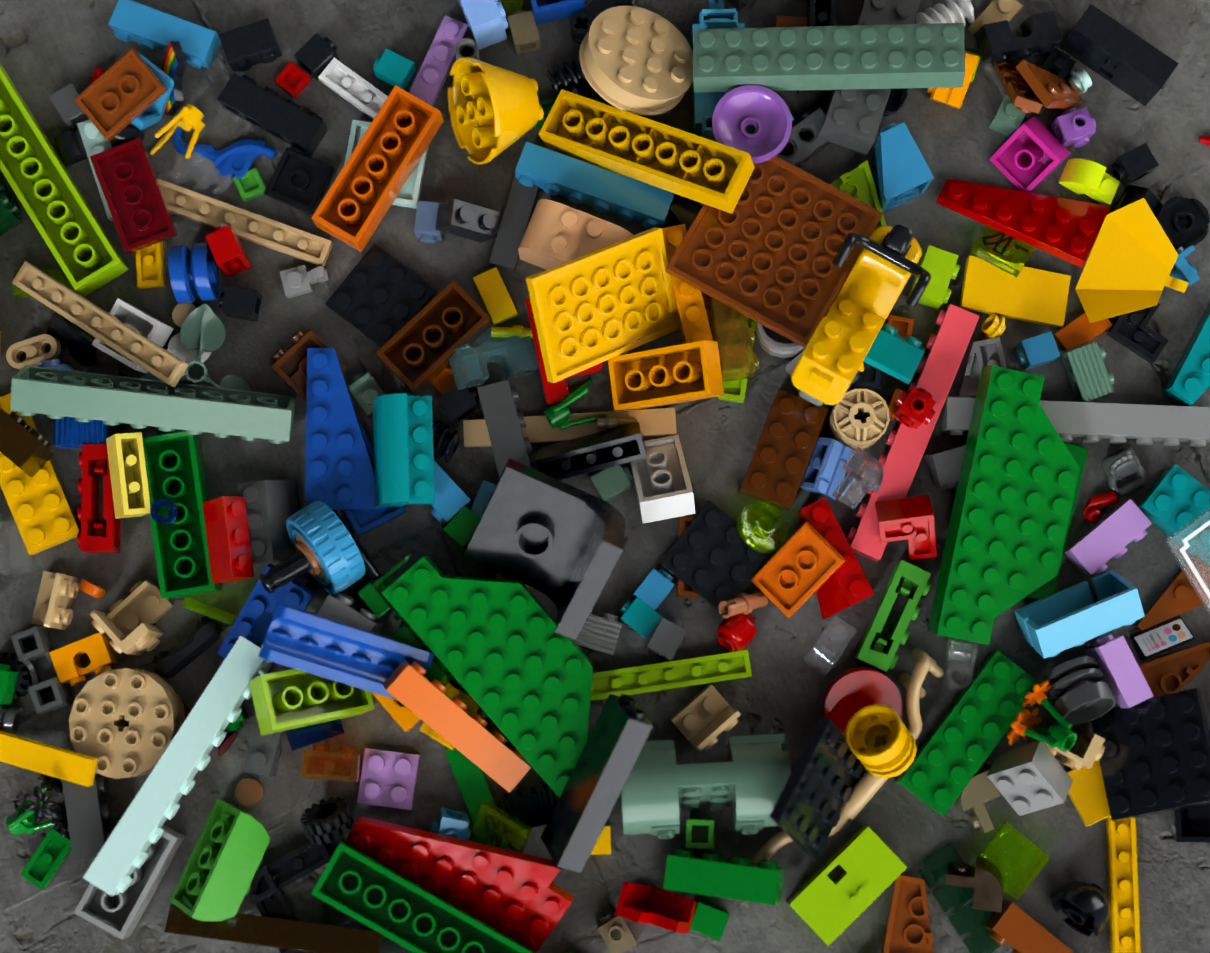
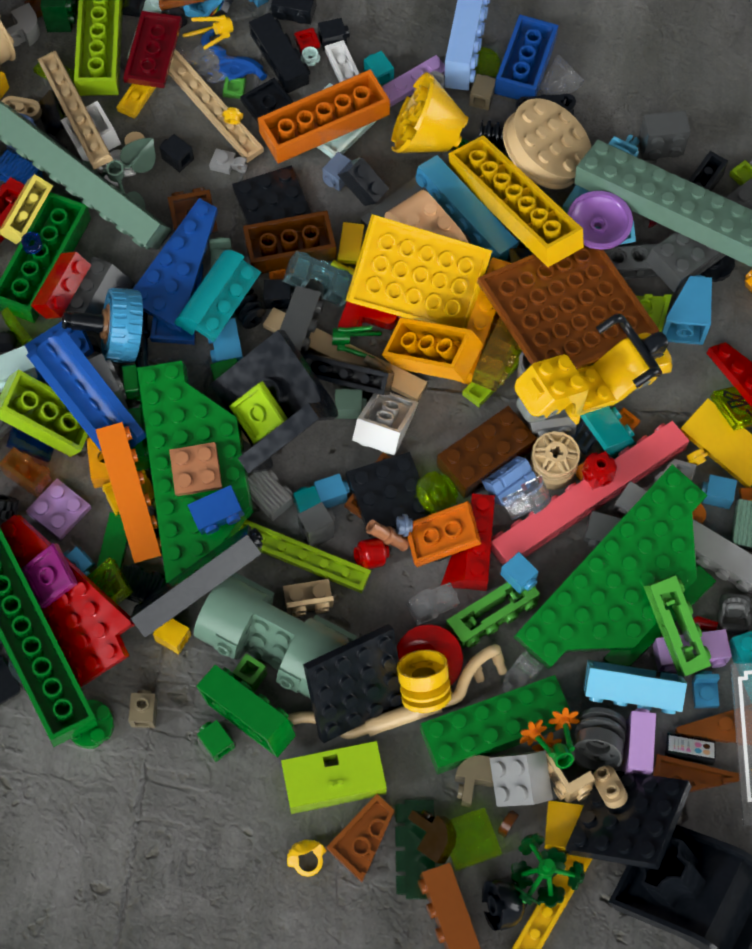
camera: 30 degrees right, 15 degrees down
blue wheel [168,242,220,304] -> none
red brick [205,225,253,278] -> none
red panel [615,882,697,934] -> none
red panel [875,495,937,560] -> none
lime brick [909,245,960,310] -> none
none -> magenta tile [21,543,78,609]
none -> nougat plate [169,442,223,496]
none -> blue brick [188,485,245,535]
none -> yellow plate [222,107,243,125]
none -> lime tile [229,381,288,444]
none -> light aqua plate [300,47,320,66]
none -> sand blue plate [396,514,413,537]
none -> reddish brown tile [498,810,519,838]
none -> dark azure brick [500,552,539,594]
none -> dark green plant [511,833,585,908]
none -> tan plate [593,766,628,809]
none -> bright green brick [643,575,711,676]
none -> dark azure bracket [692,671,720,708]

